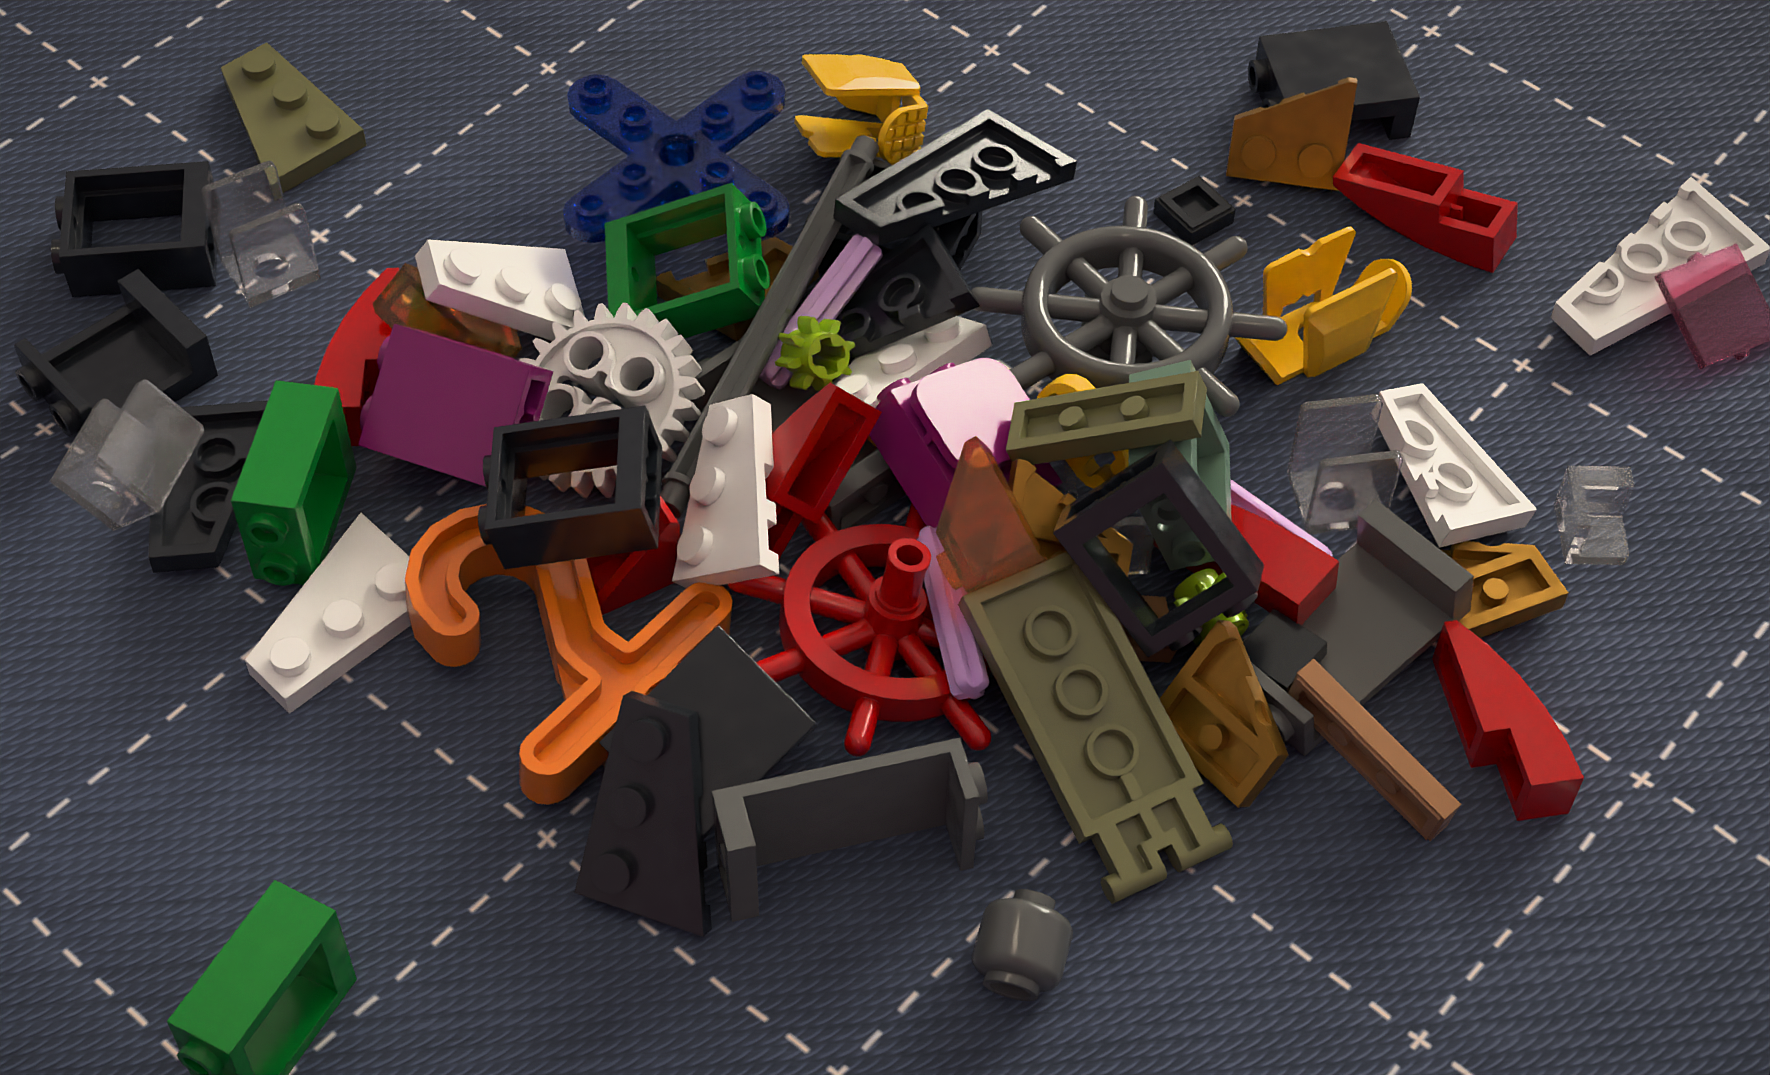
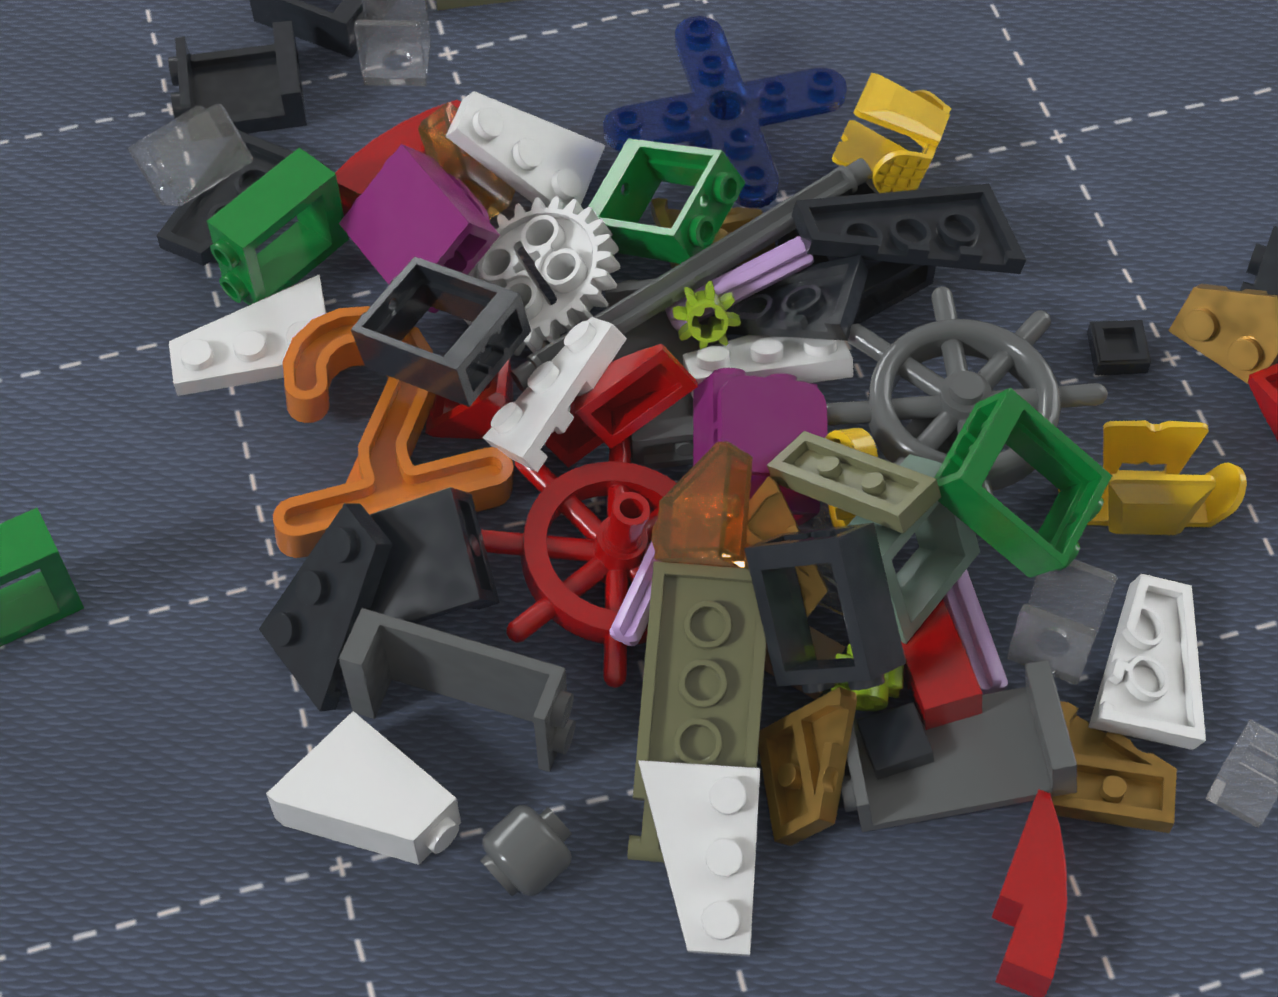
camera: 35 degrees right, 5 degrees up
medium nougat tile [1288,659,1462,841] -> none
none -> white slope [266,711,461,865]
none -> white wing [638,760,760,957]
none -> green window [934,387,1112,578]

